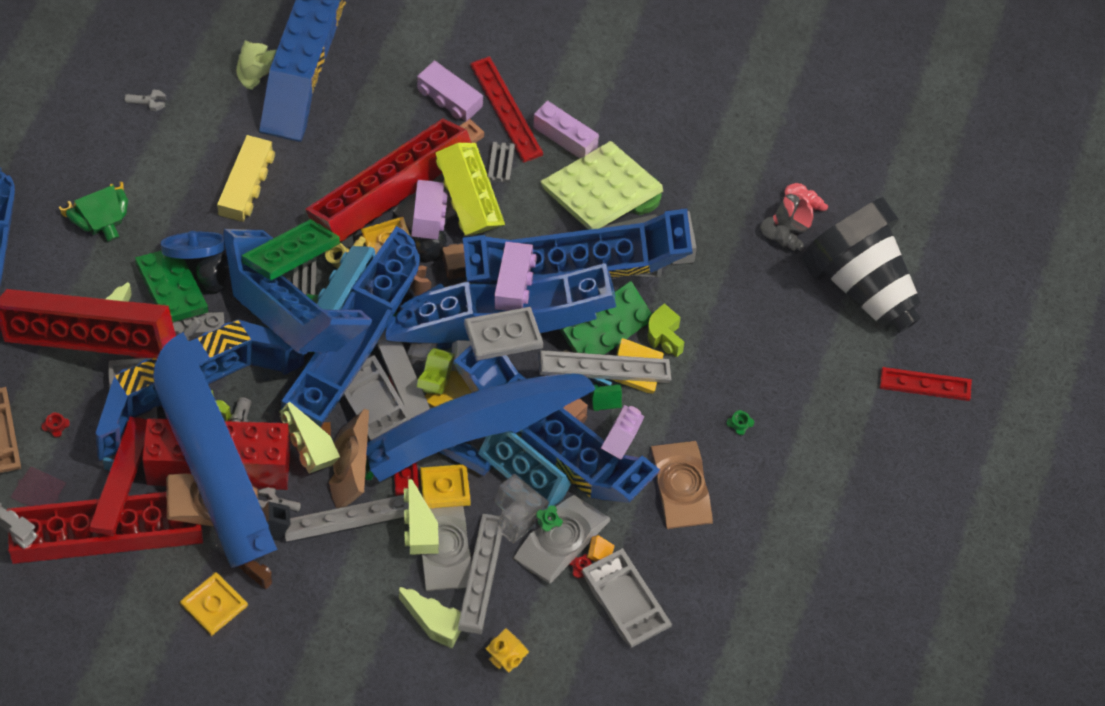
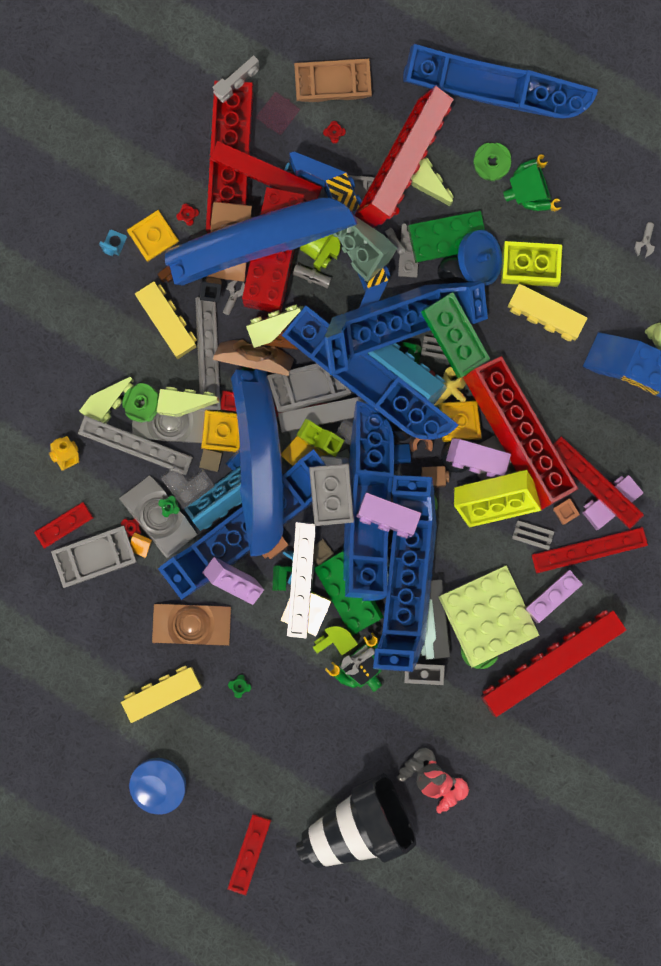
camera: 105 degrees right, 25 degrees up
none -> red tile [34,502,93,549]
none -> dark azure bracket [99,230,127,256]
none -> light yellow brick [121,666,202,723]
none -> bright green plate [122,383,159,422]
none -> blue piece [129,758,186,814]
none -> light yellow brick [135,282,197,359]
none -> red plate [176,204,199,226]
none -> dark tan tile [199,449,222,472]
none -> torso [326,633,382,692]
none -> sand green wedge [333,217,397,282]
none -> light grey bar [341,647,375,675]
none -> bright green plate [473,143,511,181]
none -> red brick [481,610,626,717]
none -> neon yellow brick [501,241,562,287]
none -> red tile [553,436,644,529]

